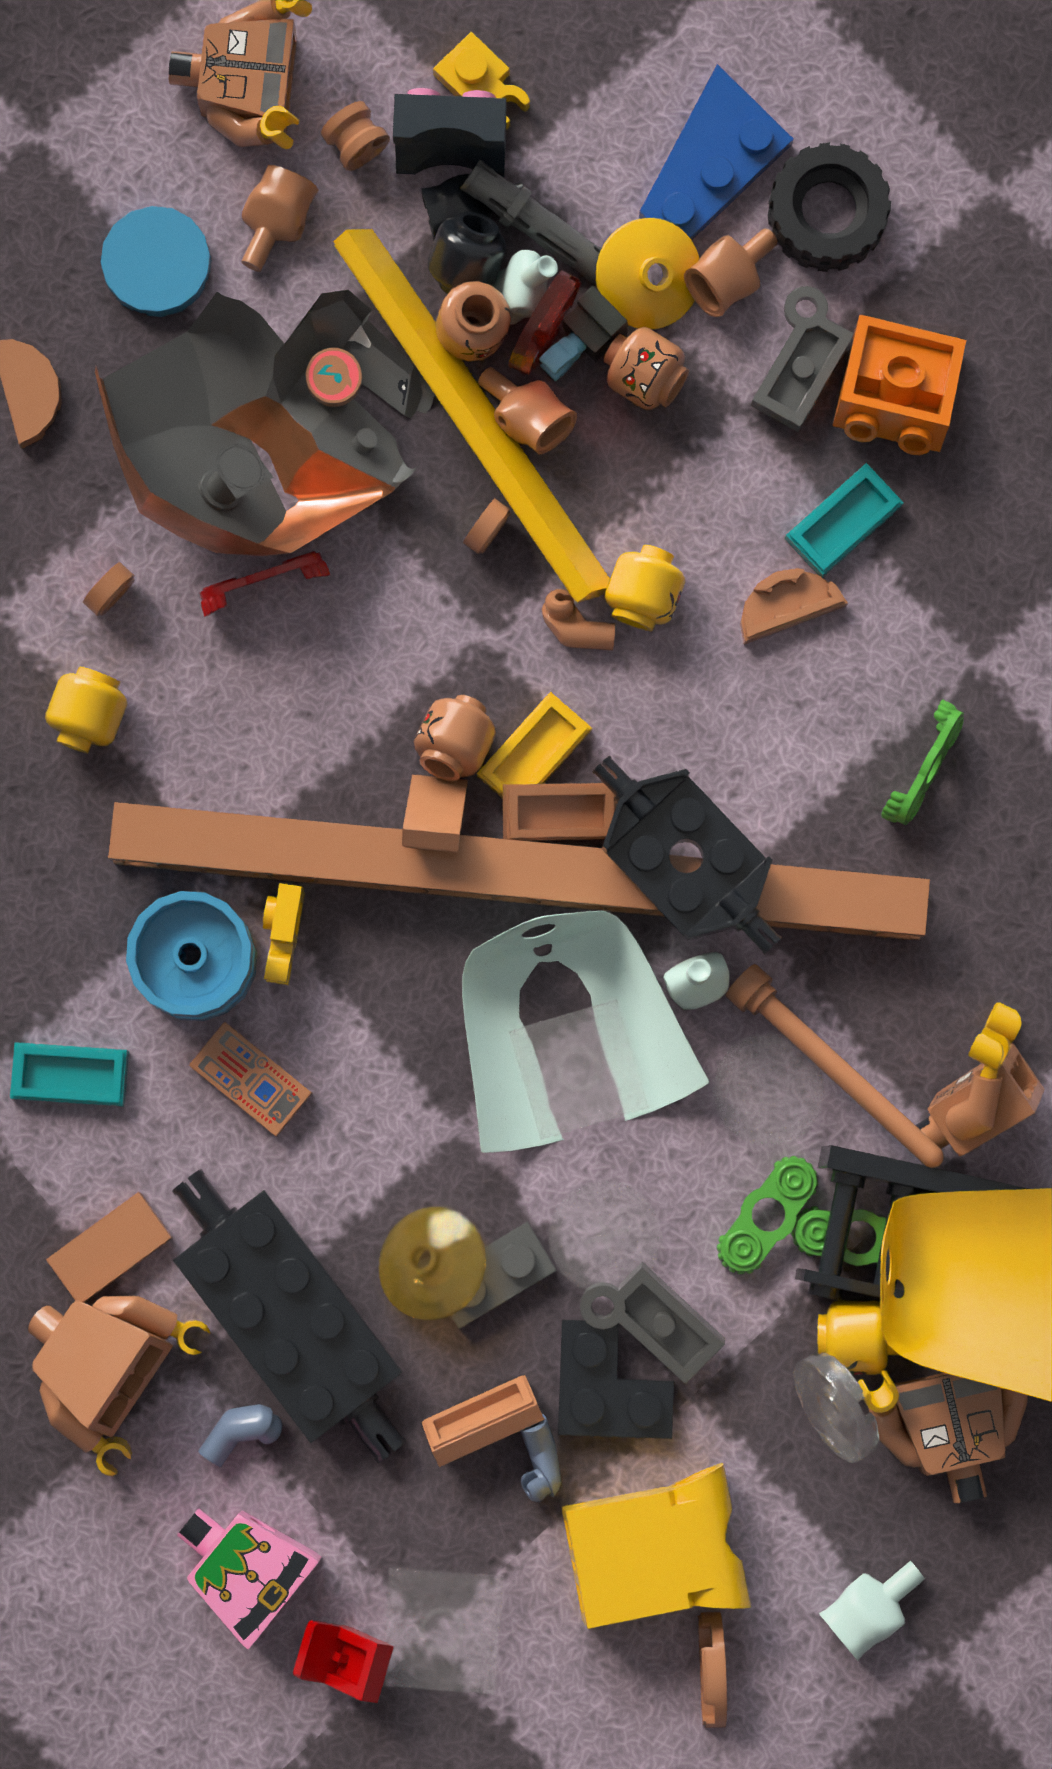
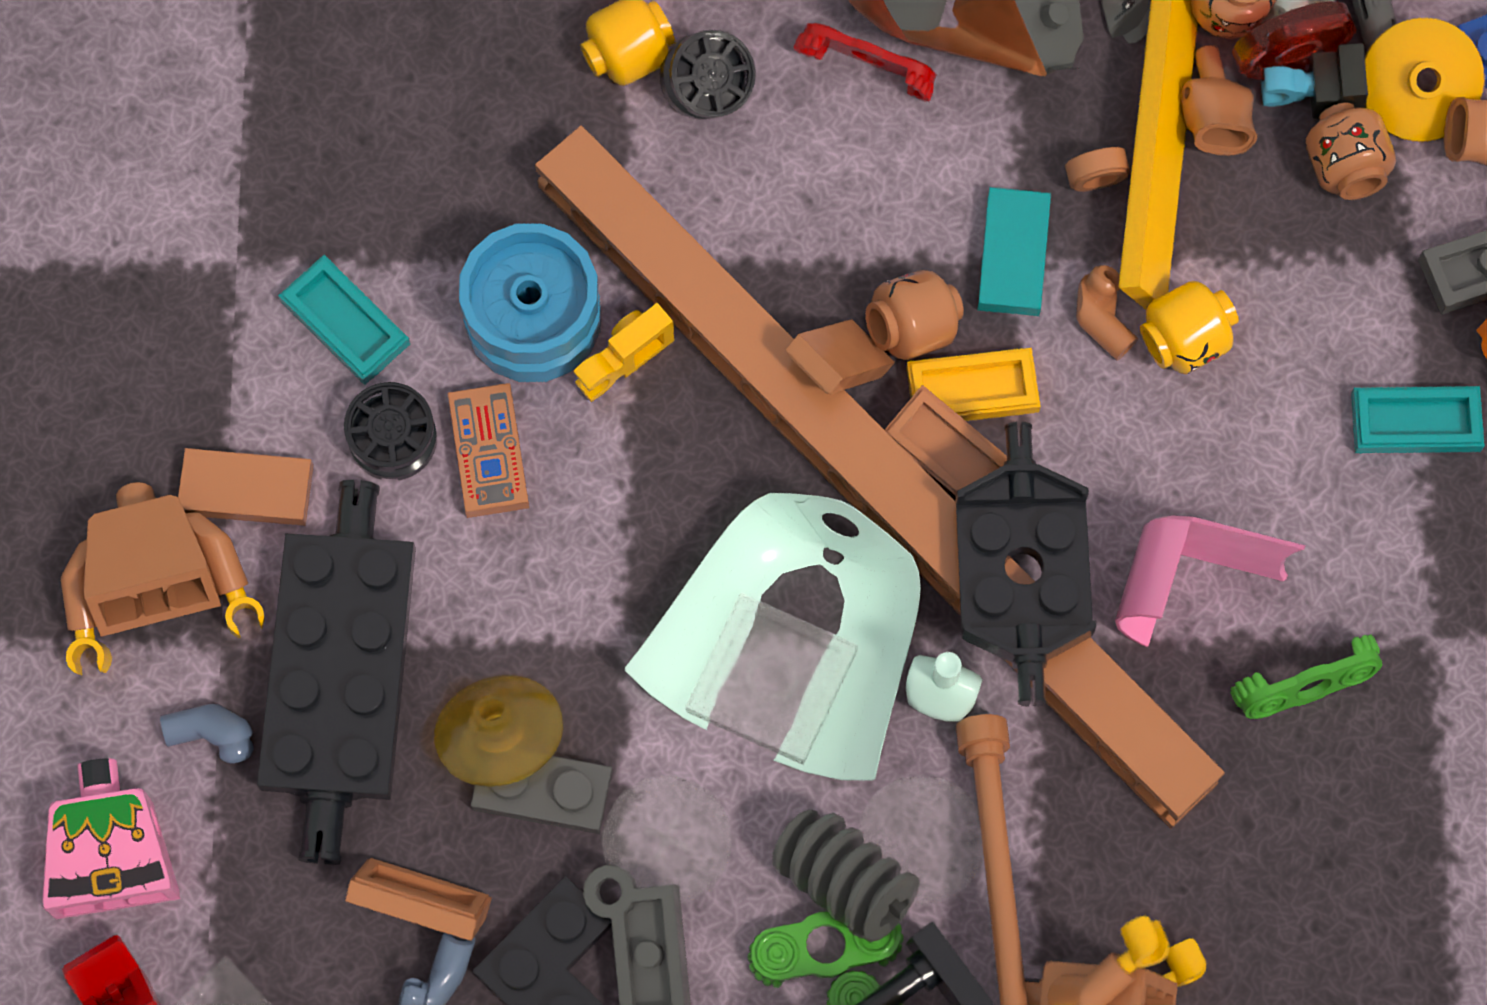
camera: 45 degrees right, 10 degrees down
nougat tile [740,568,848,645] -> none
none -> black wheel [344,382,437,480]
none -> black wheel [660,30,756,119]
none -> dark grey piece [772,809,920,942]
none -> teal tile [977,187,1051,316]
none -> bright pink piece [1115,516,1305,647]

